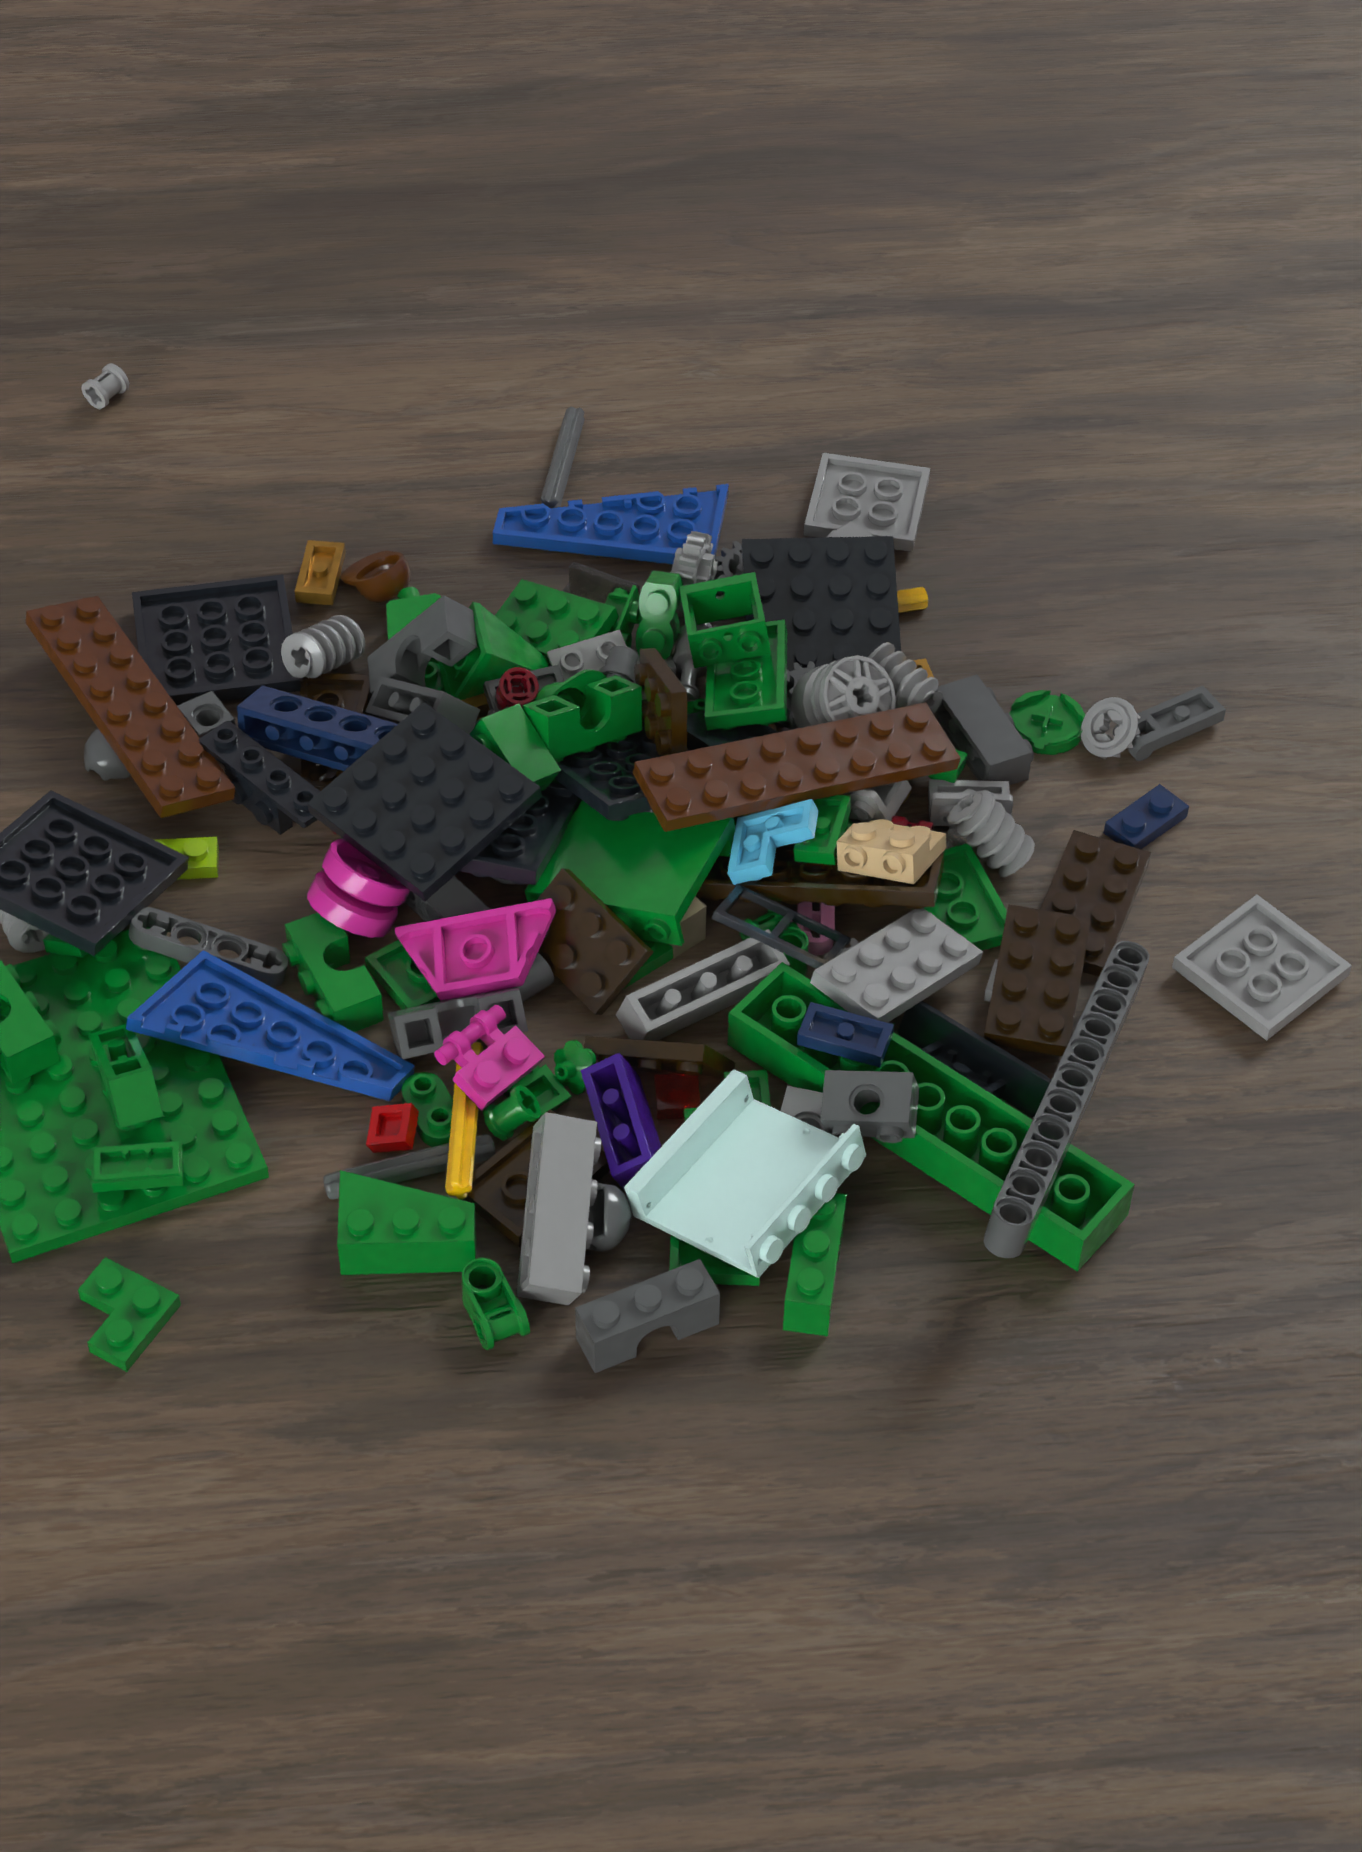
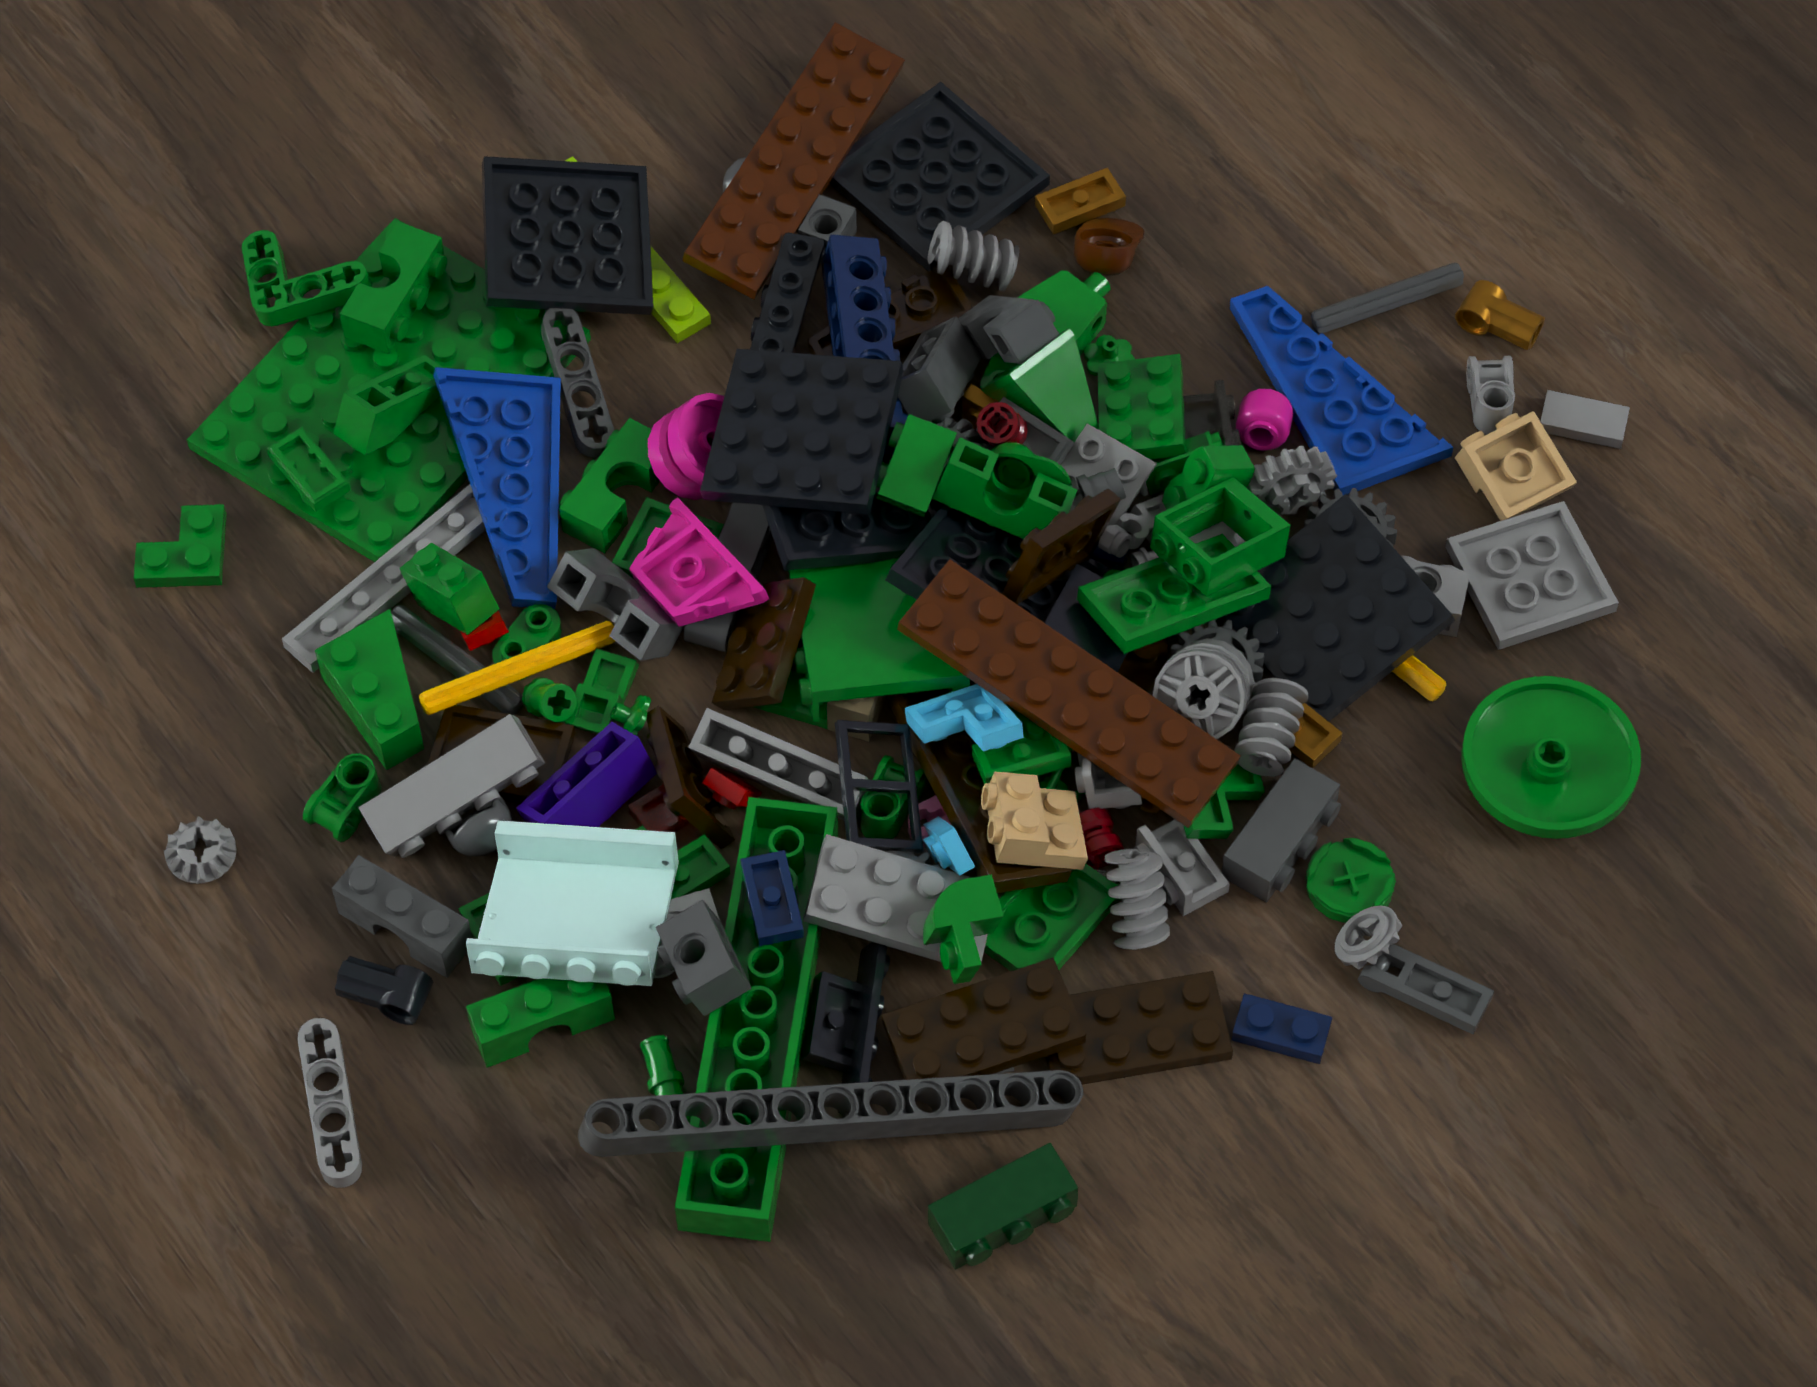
camera: 60 degrees right, 10 degrees up
dark pink plate [434,1005,545,1111] -> none
light grey plate [1172,894,1352,1041] -> none
none -> light grey gear [164,816,237,884]
none -> light grey plate [282,484,486,673]
none -> light grey beam [298,1018,362,1188]
none -> black piece [335,956,434,1025]
none -> green brick [399,543,500,635]
none -> green pin [640,1035,691,1123]
none -> red plate [703,768,762,810]
none -> medium azure plate [923,816,975,876]
none -> green brick [923,874,1004,984]
none -> dark green brick [928,1143,1079,1270]
none -> dark pink head [1236,389,1293,450]
none -> pearl gold piece [1455,280,1545,350]
none -> tan plate [1455,411,1577,521]
none -> green dish [1461,676,1641,839]
none -> light grey piece [1466,356,1515,435]
none -> light grey tile [1540,390,1630,449]

